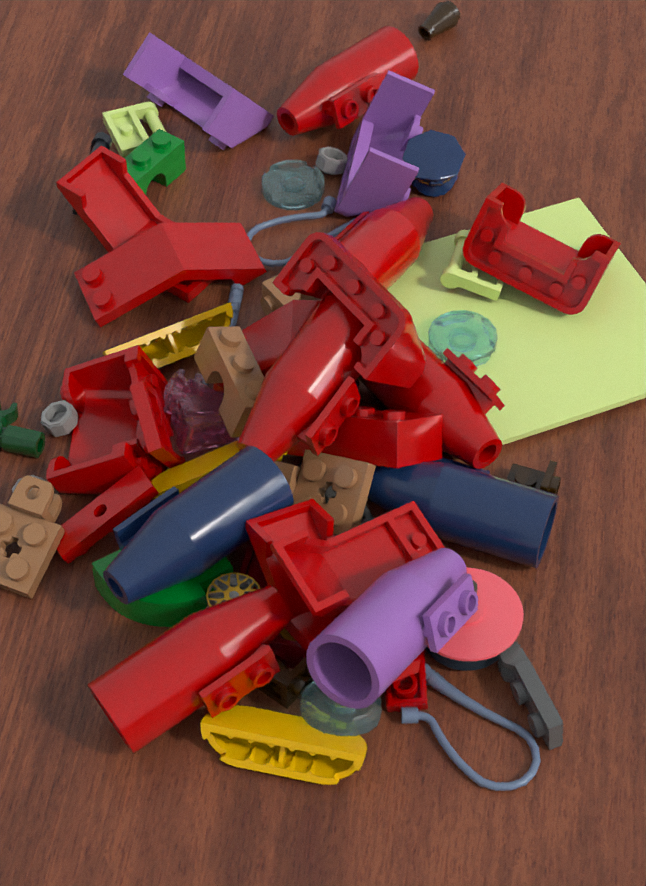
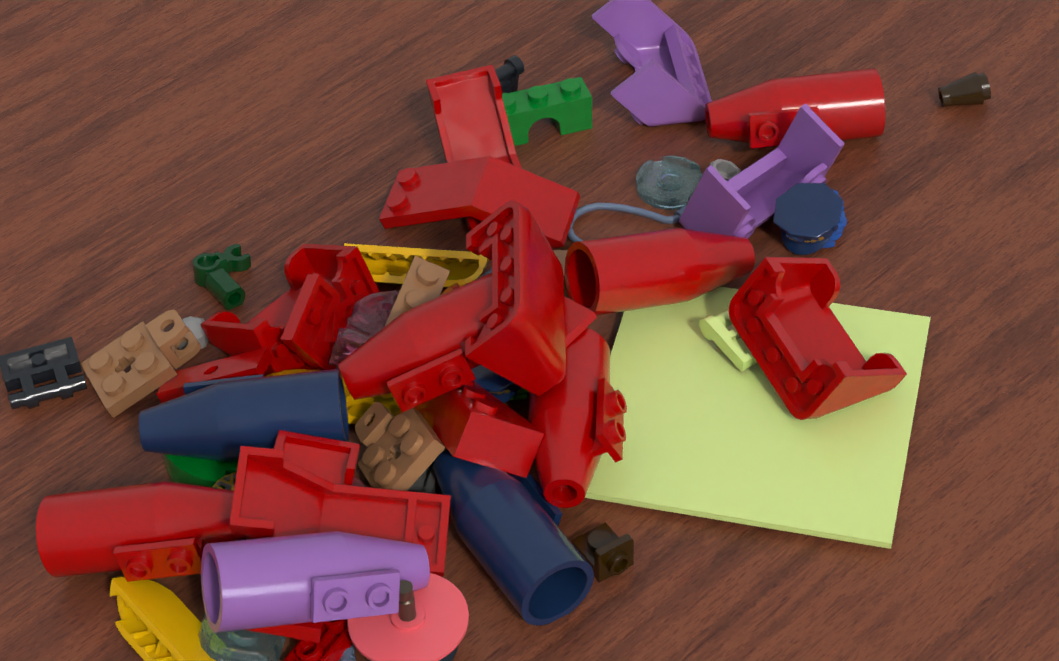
camera: 40 degrees right, 5 degrees down
light grey tile [41,400,78,437] -> none
yellowish green plate [102,102,166,158] -> none
clear light blue tile [428,310,498,366] -> none

